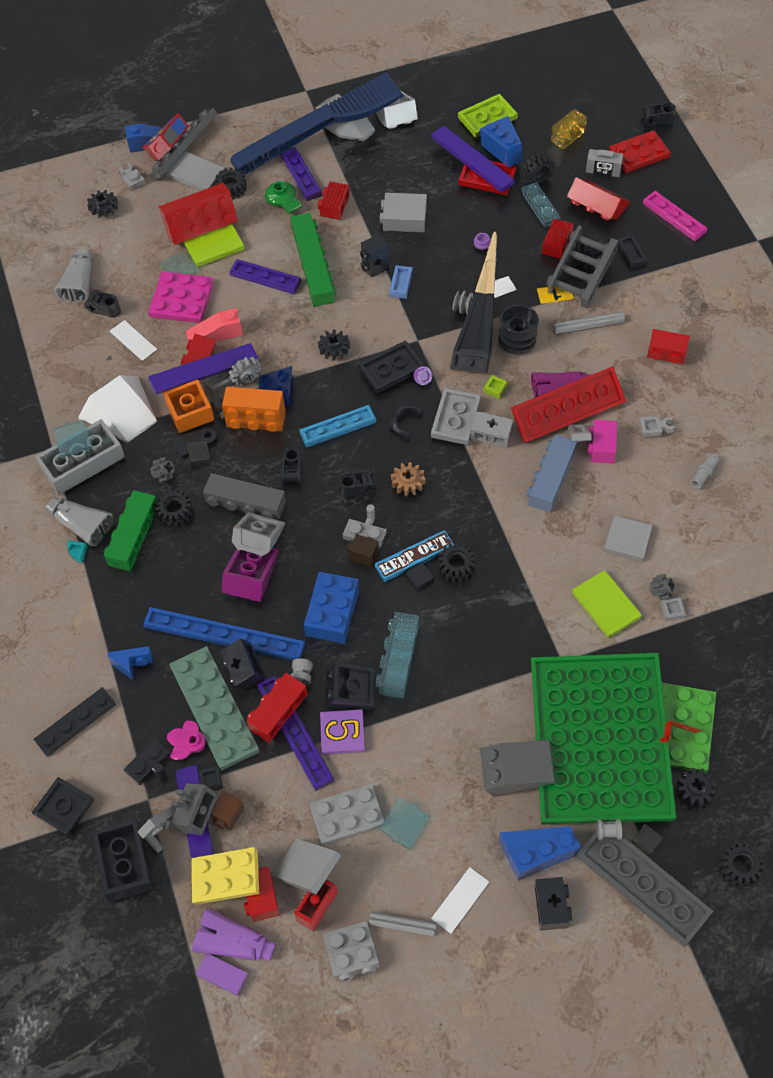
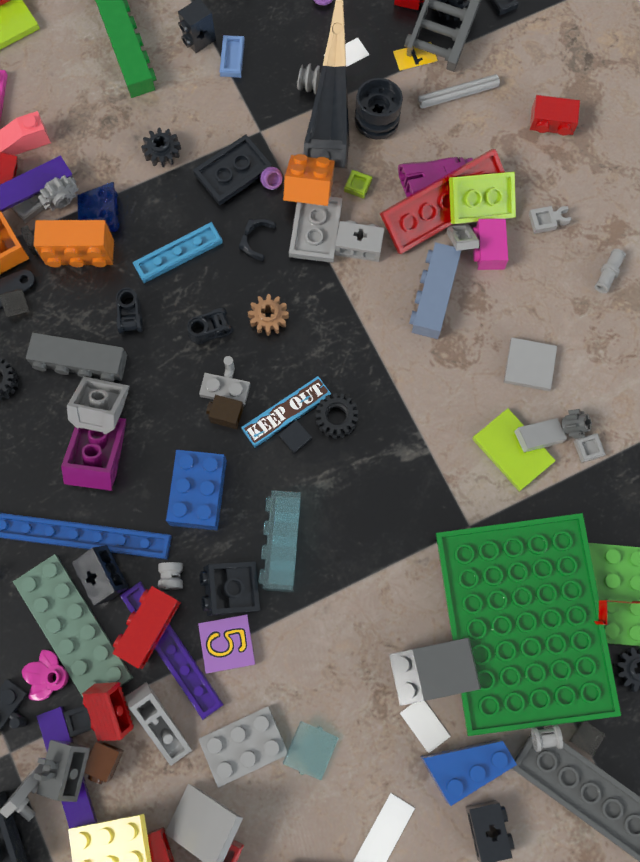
camera: 10 degrees left, 15 degrees up
dark purple tile [229,259,301,295] -> none
none -> red brick [82,682,134,741]
none -> light grey slope [125,682,192,766]
none -> orange brick [283,154,335,206]
none -> white sticker [400,701,451,753]
none -> lime plate [449,172,516,224]
none -> light grey tile [514,418,567,452]

